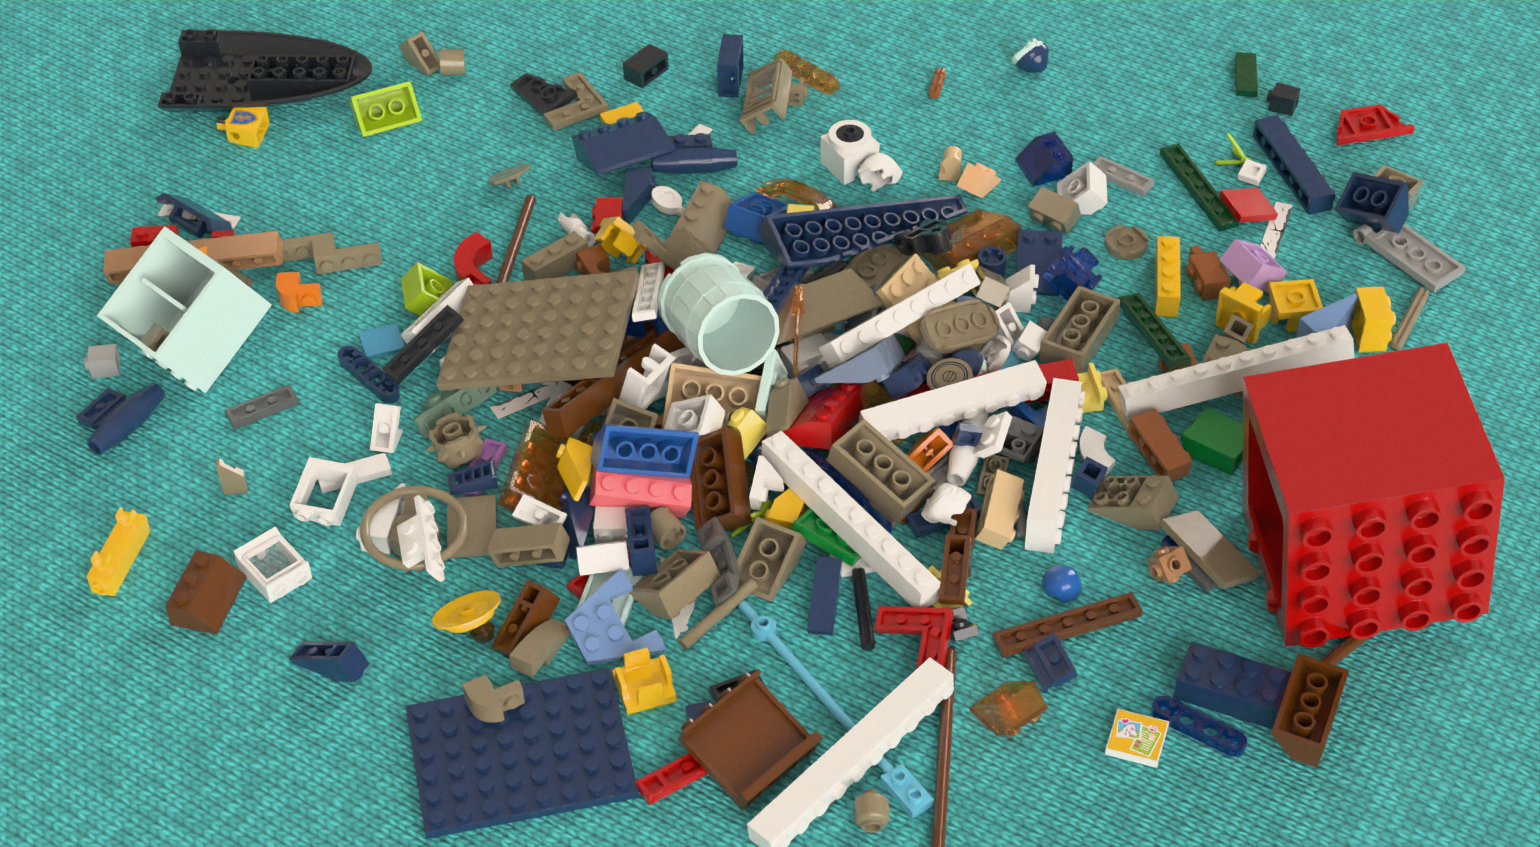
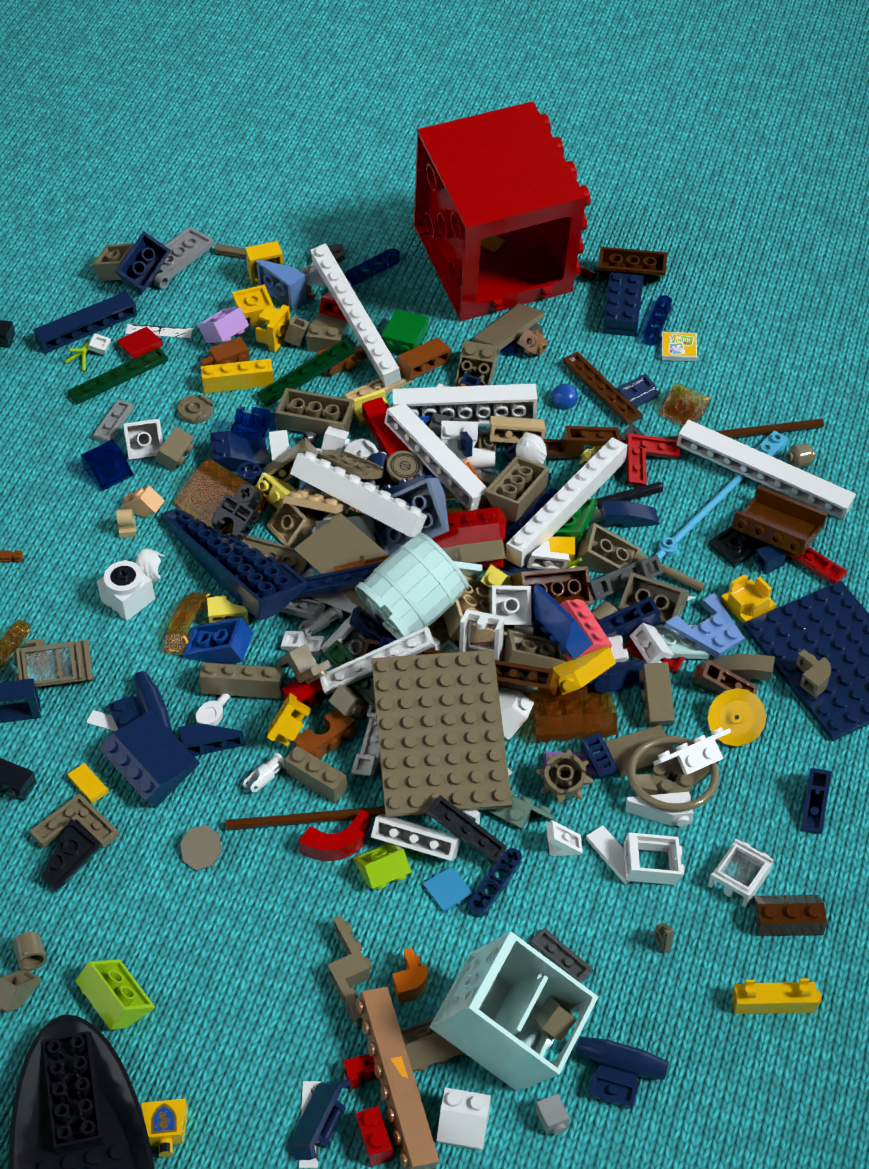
camera: 105 degrees left, 5 degrees up
white slope [512,495,567,525] -> none
red brick [591,197,623,243] -> none
red wing [1336,104,1414,146] -> none

